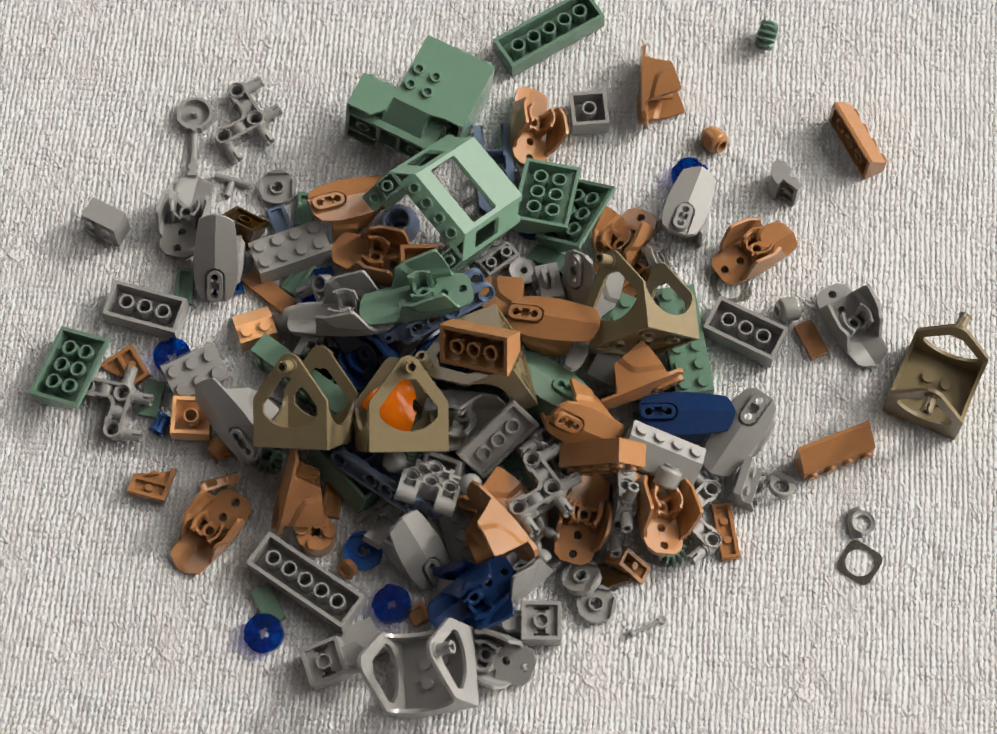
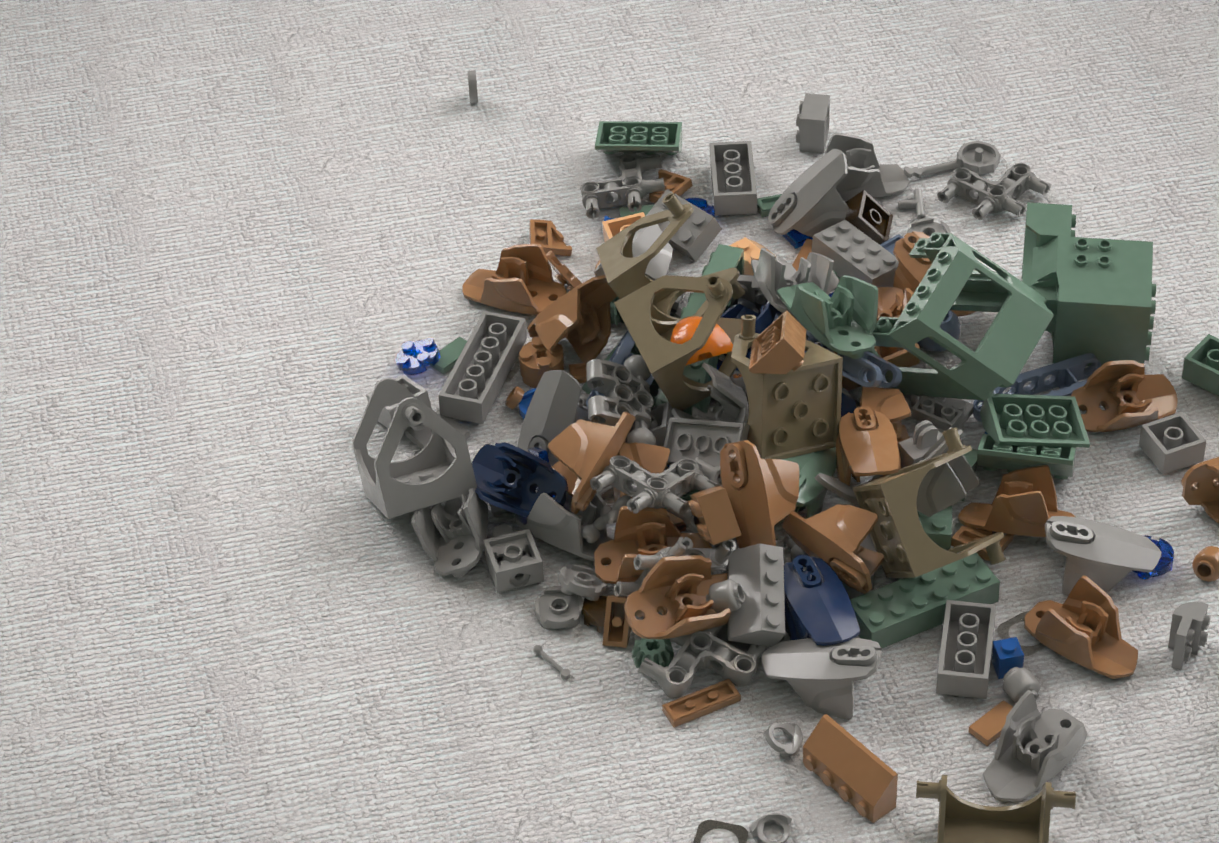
camera: 75 degrees right, 25 degrees down
clear blue plate [371,584,412,625] -> none
light grey plate [641,240,671,273] -> none
light grey brick [729,458,767,511] -> none
none -> blue brick [991,637,1024,679]

